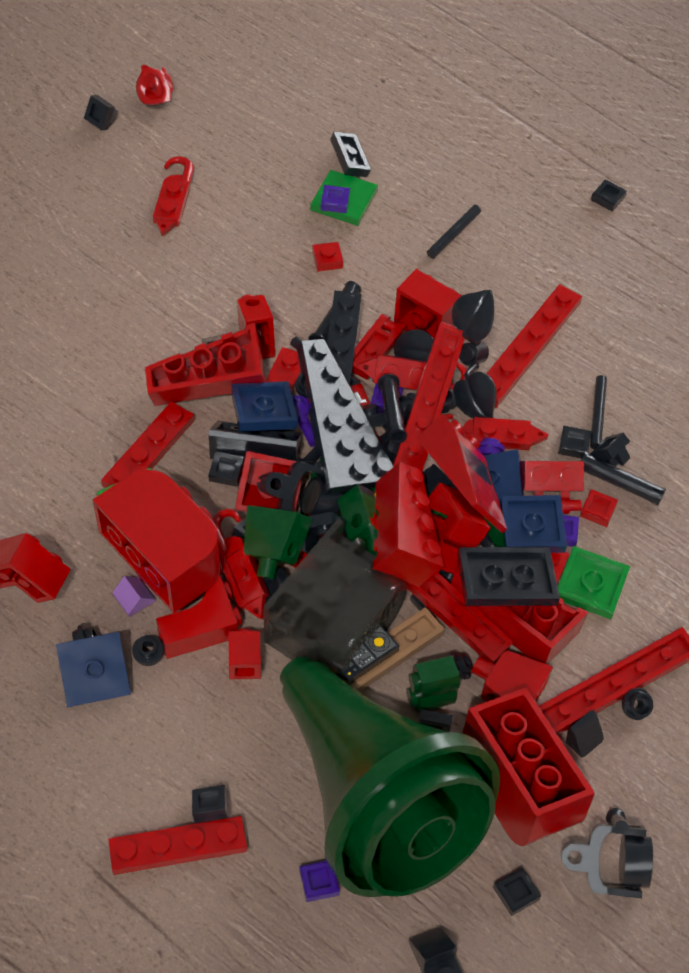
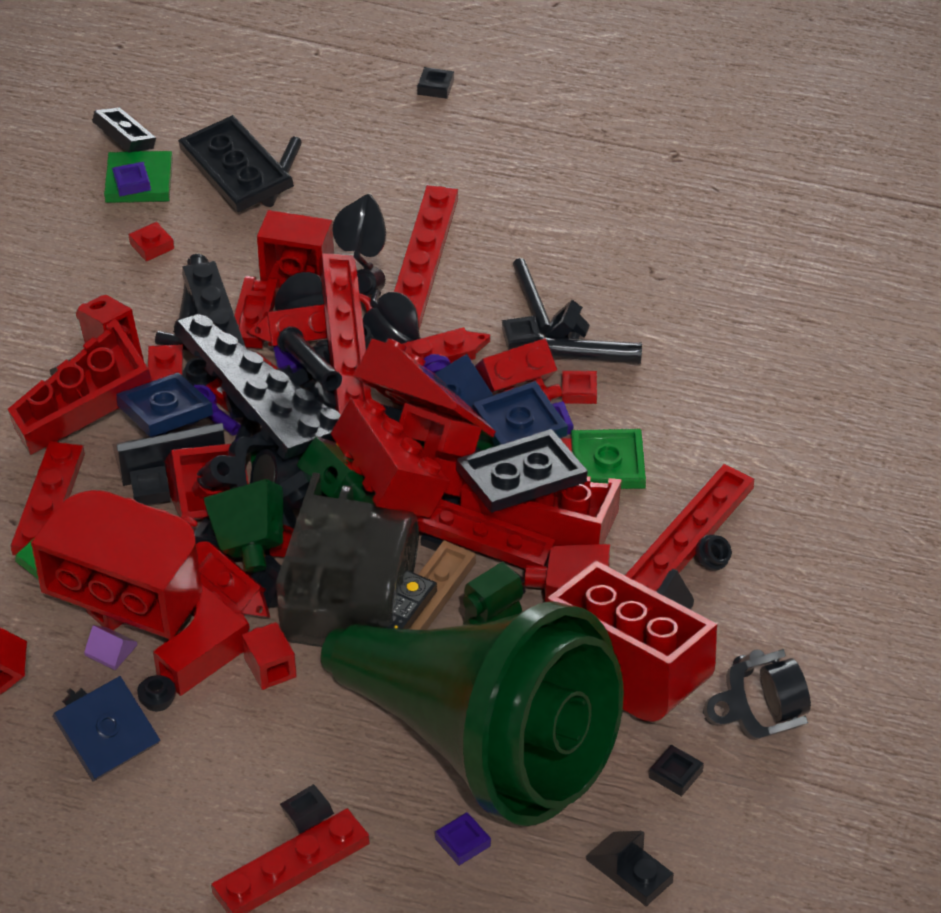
camera: 20 degrees left, 10 degrees down
none -> black tile [178,115,294,212]

